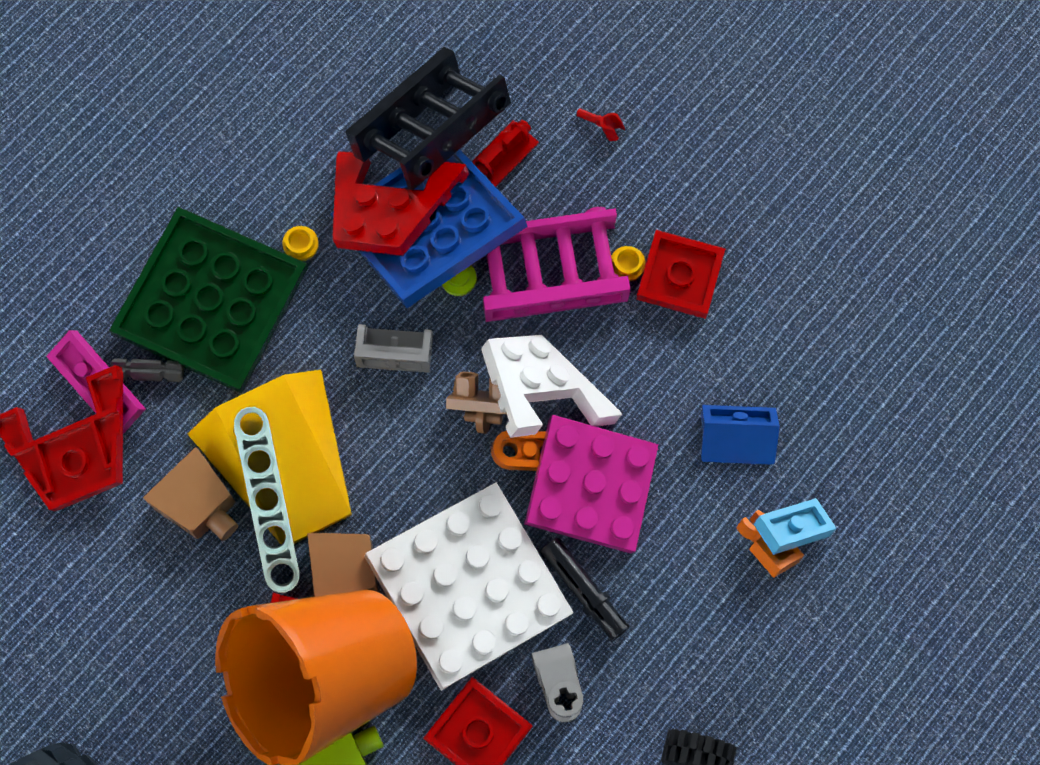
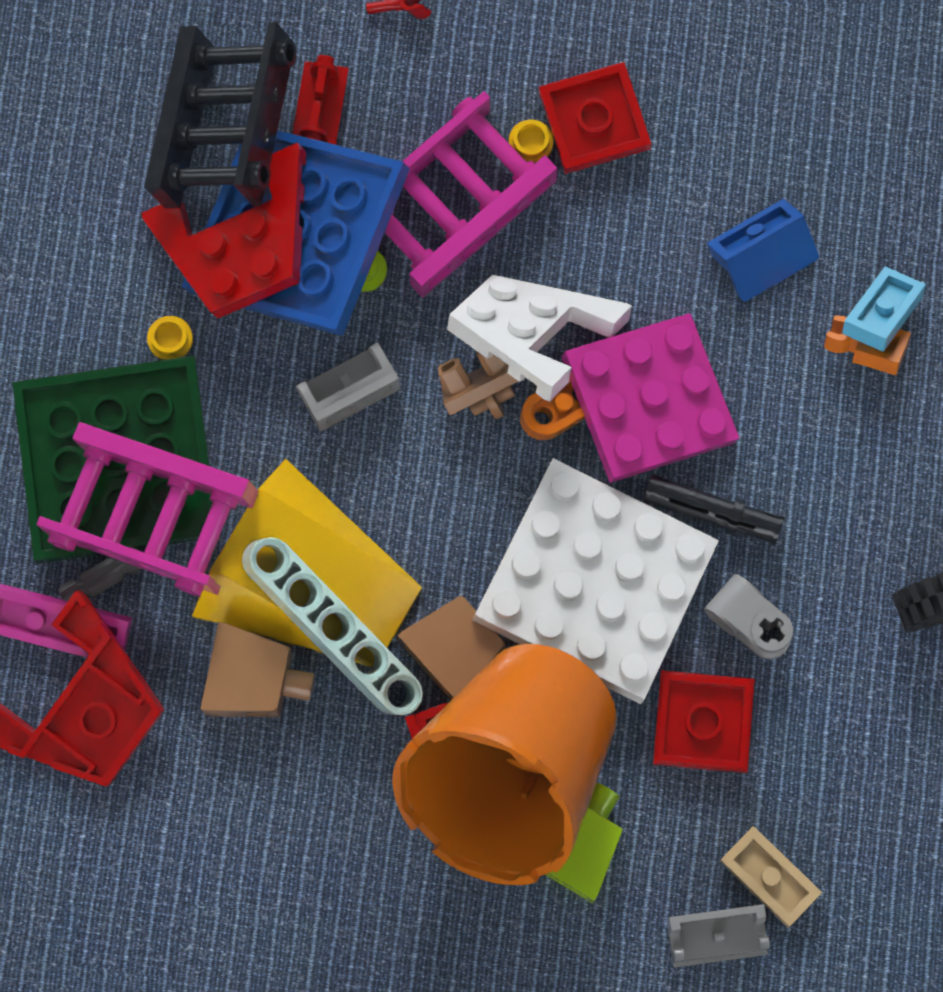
camera: 30 degrees left, 5 degrees up
none -> dark pink fence [36,422,259,597]

